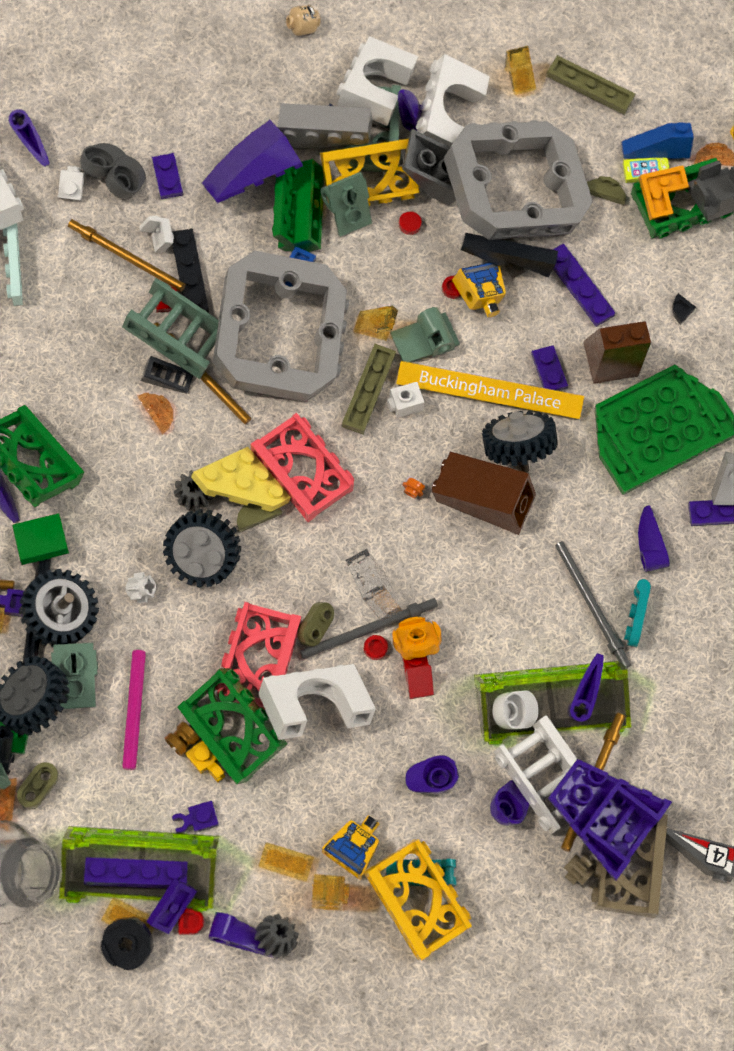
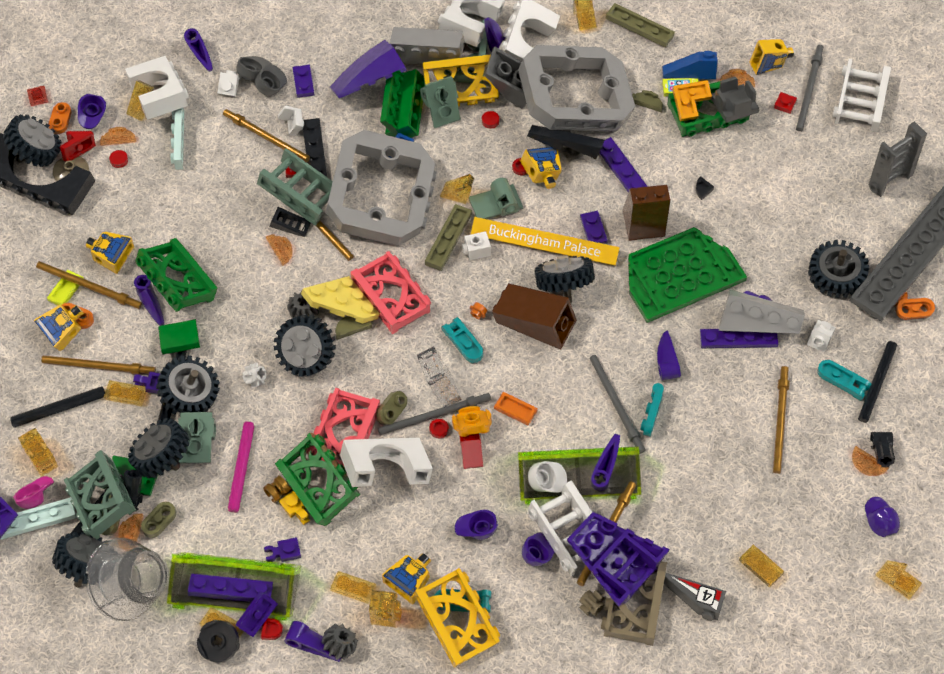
camera: 10 degrees right, 10 degrees down
none -> teal plate [441,317,483,363]
none -> orange tile [494,392,538,426]

